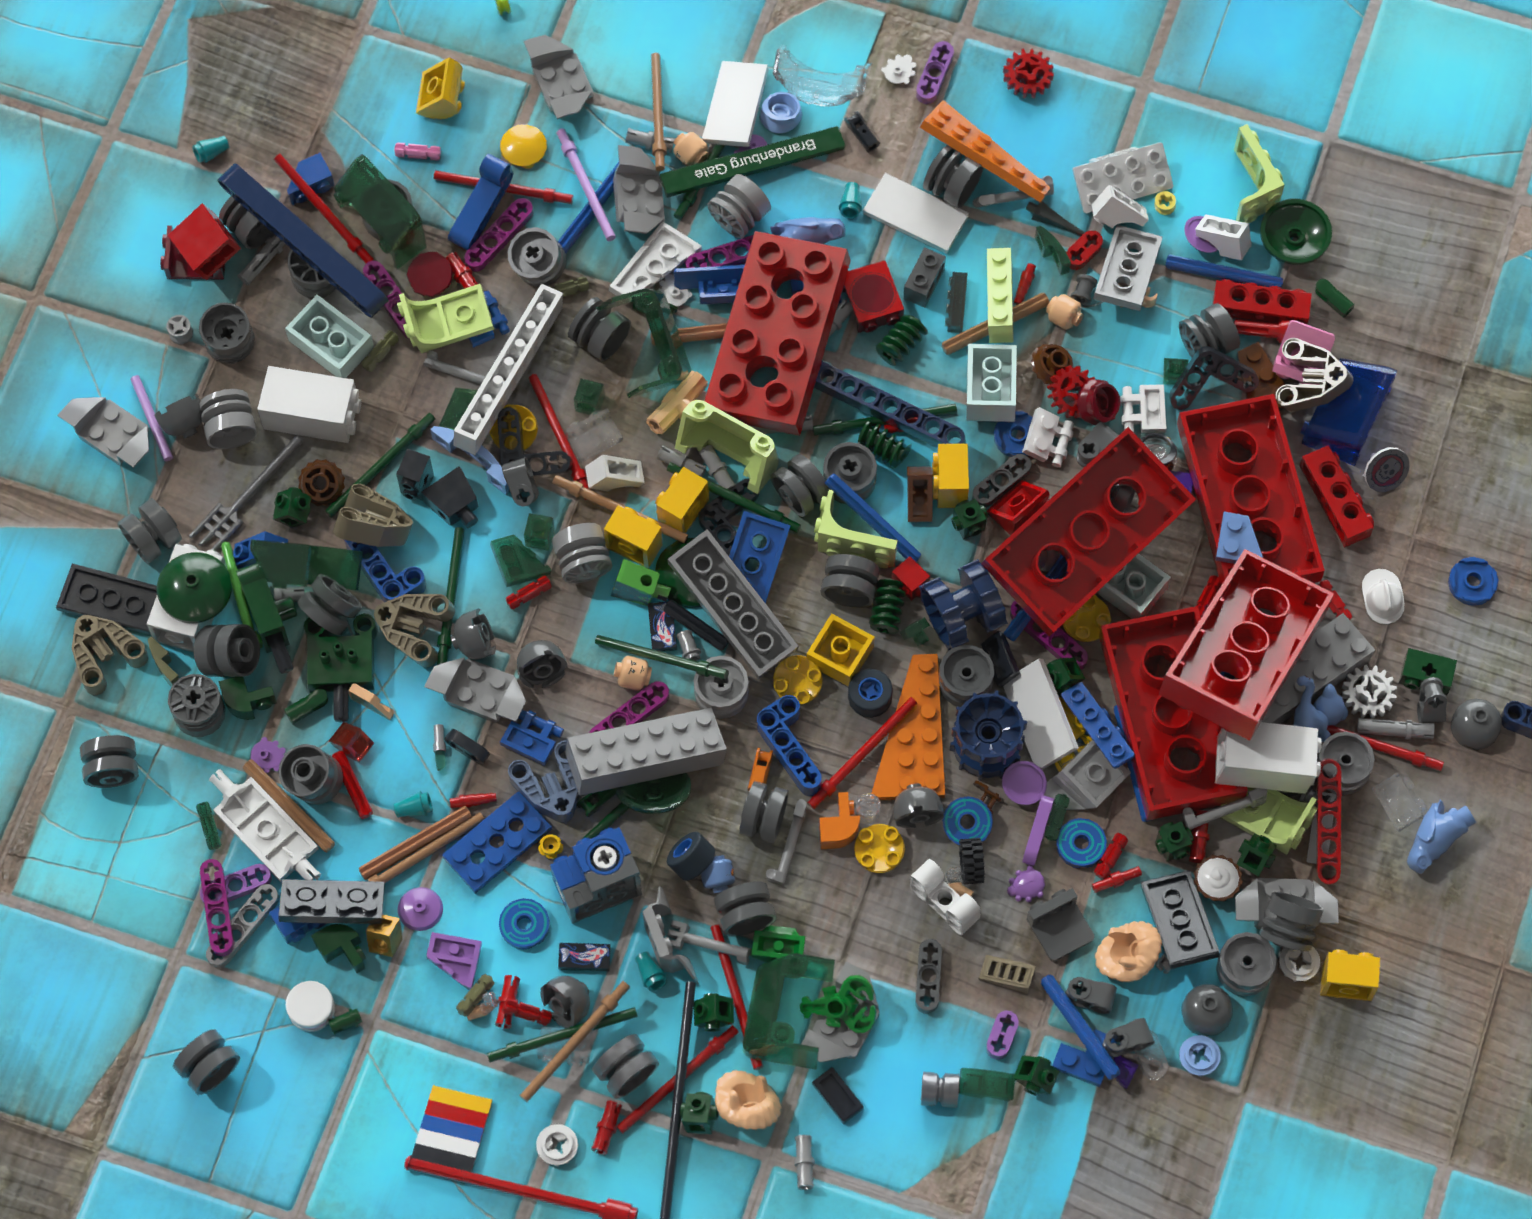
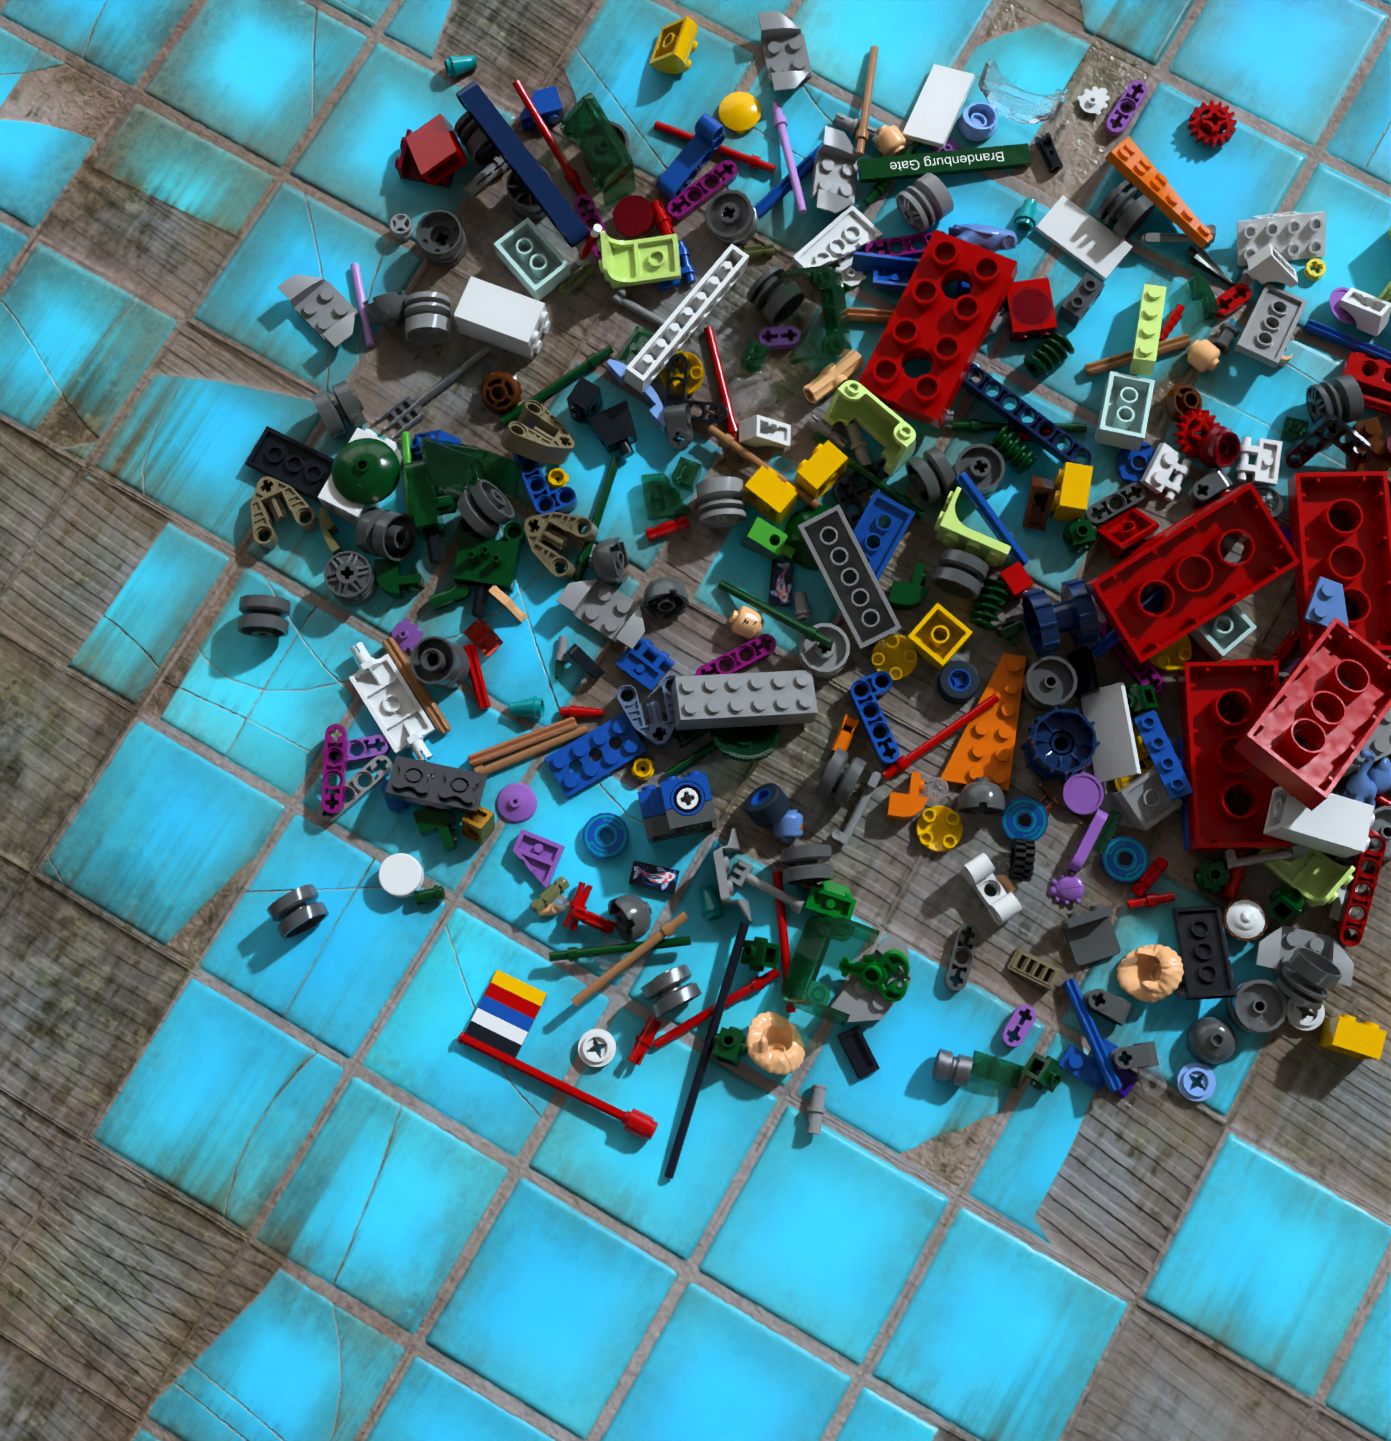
camera: 15 degrees right, 10 degrees up
clear green axle [196,802,222,850] -> none
dark green brick [273,487,312,528] -> none
bright pink axle [394,143,441,160] -> none
black axle [663,600,729,651] -> none
clear smoke piece [945,272,968,333] -> none
none -> yellow plate [547,468,569,489]
none -> bar [575,224,602,266]
none -> medium lavender beam [758,326,800,350]
none -> dark green brick [888,562,929,611]

